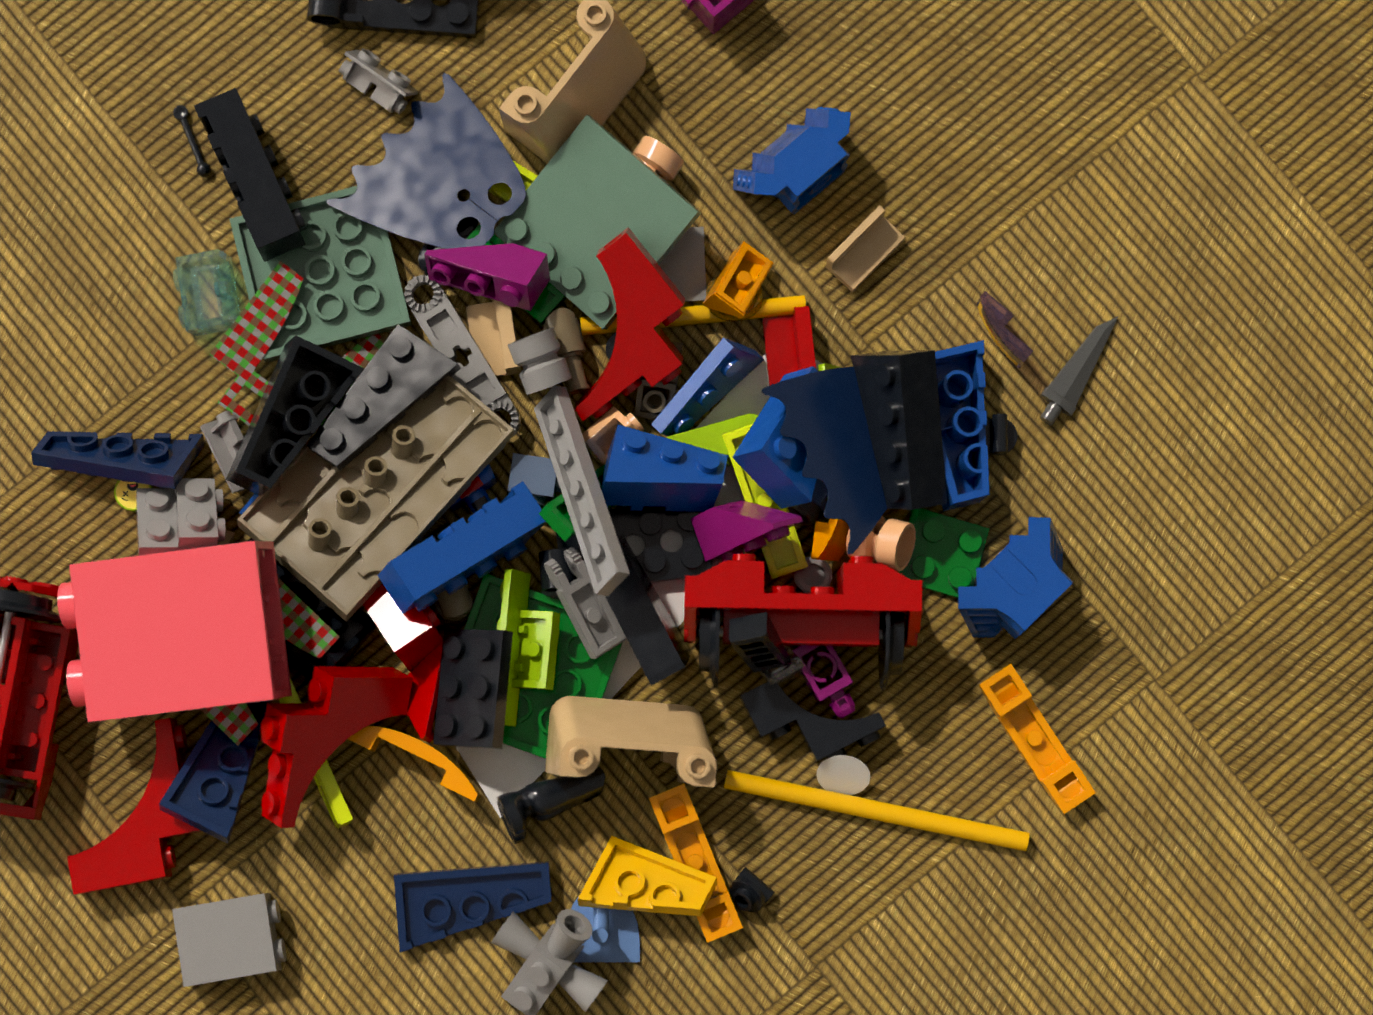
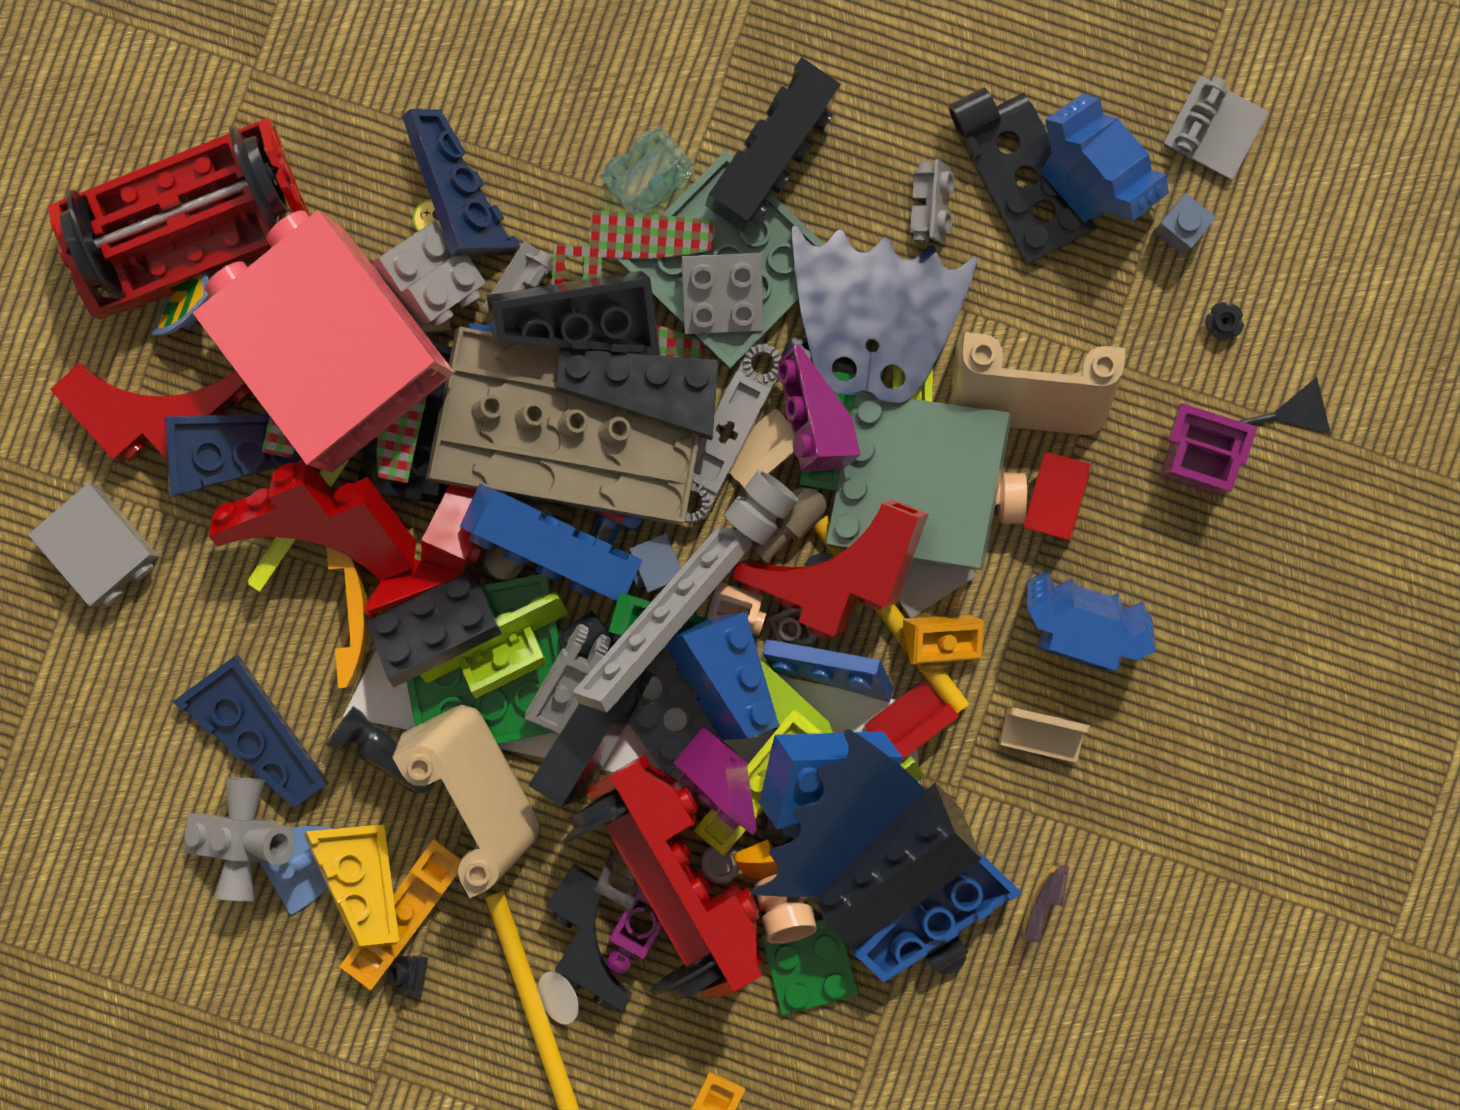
camera: 60 degrees right, 5 degrees up
black hinge [173,105,211,177] -> none
black slope [729,612,791,672] -> none
blue slope [958,517,1073,639] -> none
dark grey bar [1040,316,1119,426] -> none
none -> shield [152,272,210,336]
none -> light grey hinge [681,253,763,334]
none -> red panel [1024,452,1092,543]

